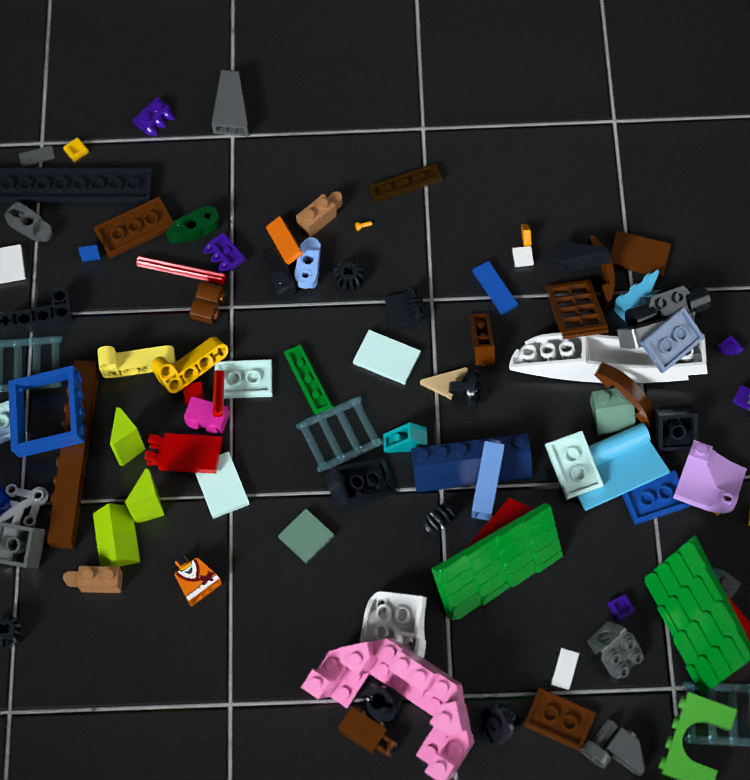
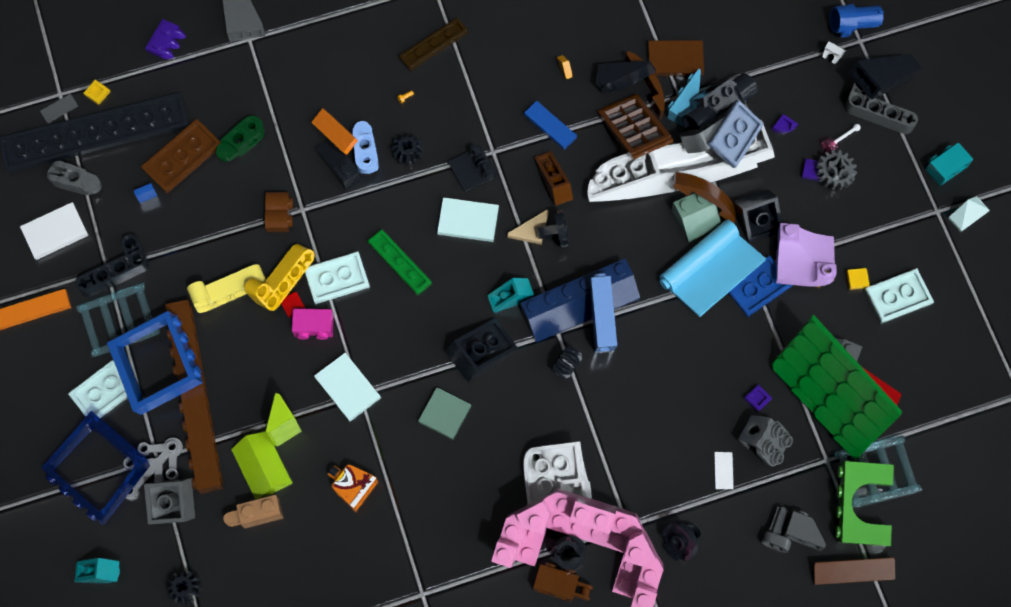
camera: 20 degrees left, 5 degrees up
lime slope [110,408,146,466] -> none
axle [136,256,226,284] -> none
red tile [144,433,223,474] -> none
dark purple plate [203,233,246,271] -> none
red axle [213,370,225,417] -> none
medium nougat brick [296,191,342,237] -> none
clear light blue bar [296,396,384,473] -> none
green piece [431,498,563,621] -> none
white tile [512,246,534,267] -> none
reddish brown tile [523,687,597,752] -> none
light aqua tile [545,431,604,500] -> none

